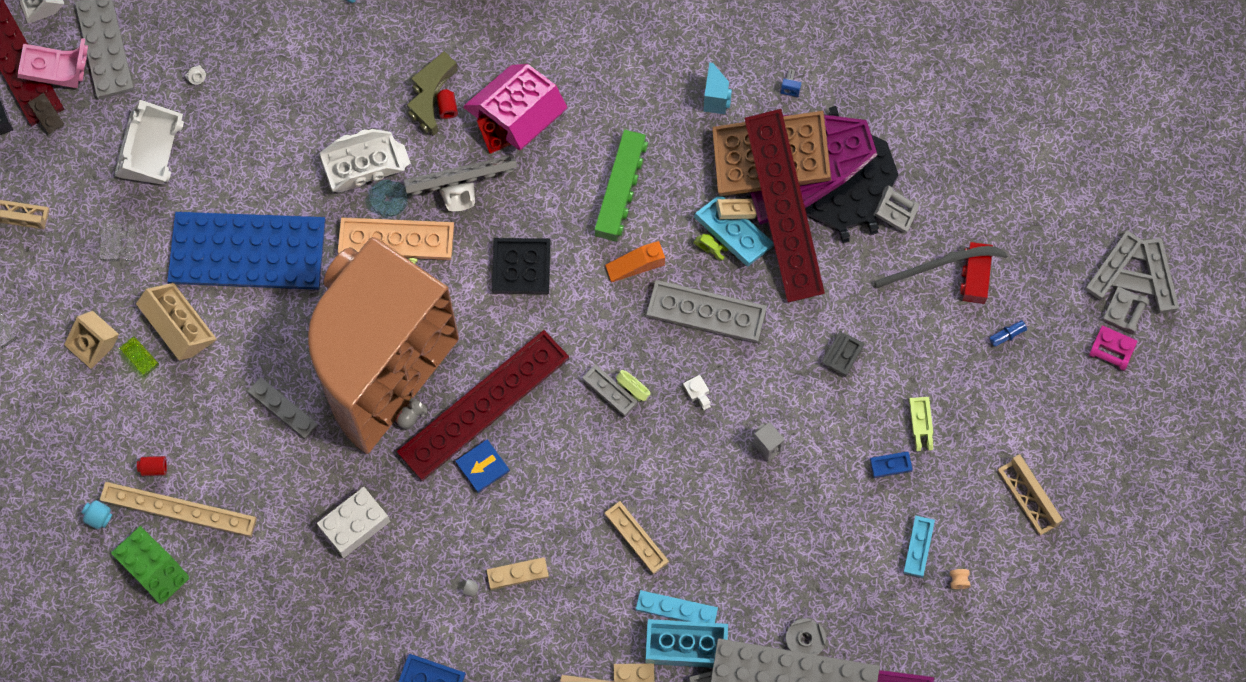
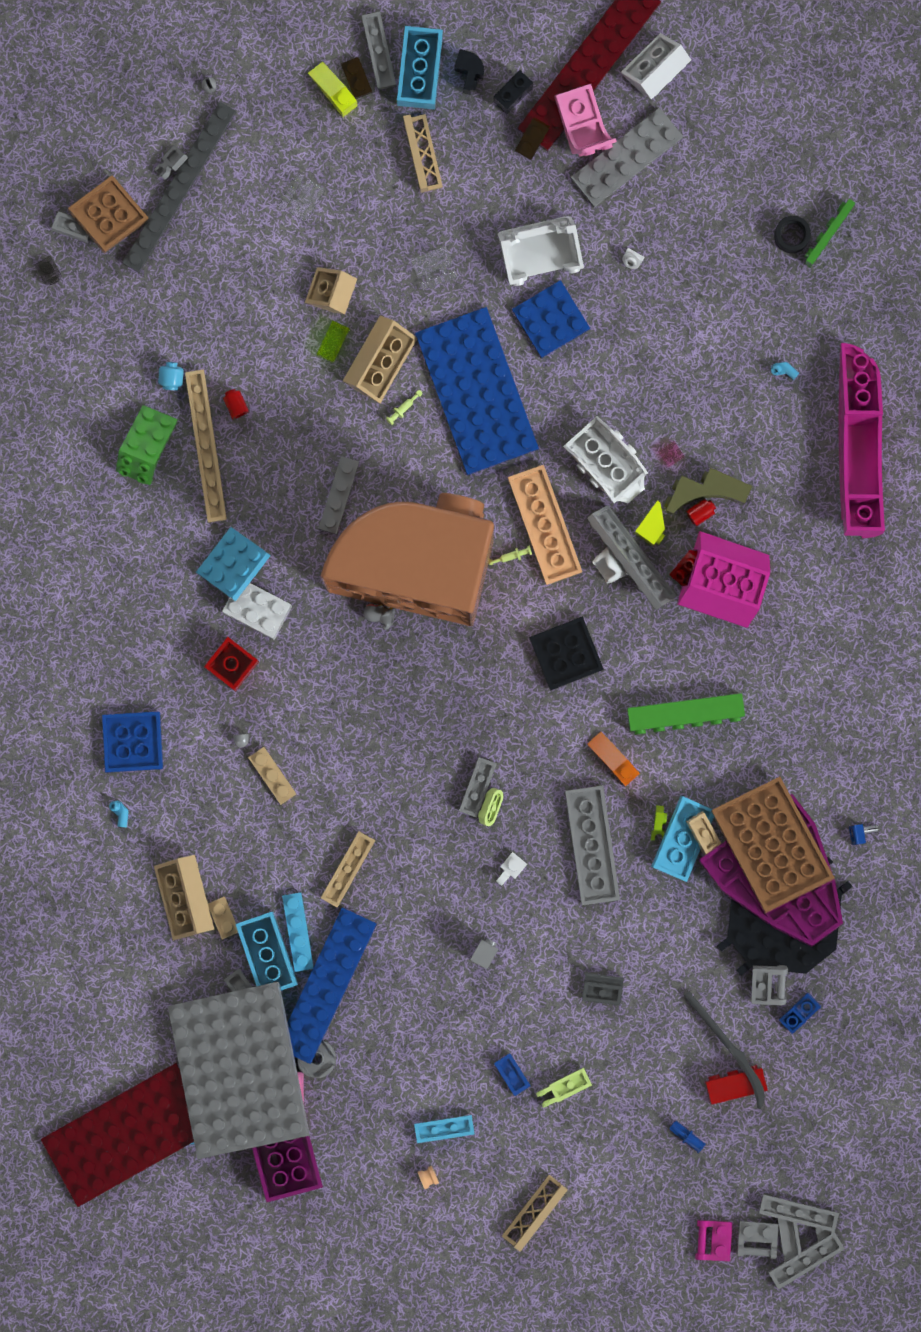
camera: 70 degrees right, 15 degrees up
clear light blue plate [370,179,408,218] -> none
dark red plate [397,330,569,481] -> none
blue tile [455,439,510,493] -> none
medium azure slope [703,63,732,114] -> none
dark red plate [744,109,825,303] -> none
none -> medium azure plate [196,527,271,601]
none -> red brick [204,637,259,692]
none -> blue plate [287,908,377,1064]
none -> yellowish green piece [386,390,422,425]
none -> blue plate [512,280,590,359]
none -> neon yellow slope [634,500,665,546]
none -> clear pink tile [658,441,685,468]
none -> blue slope [779,992,821,1034]

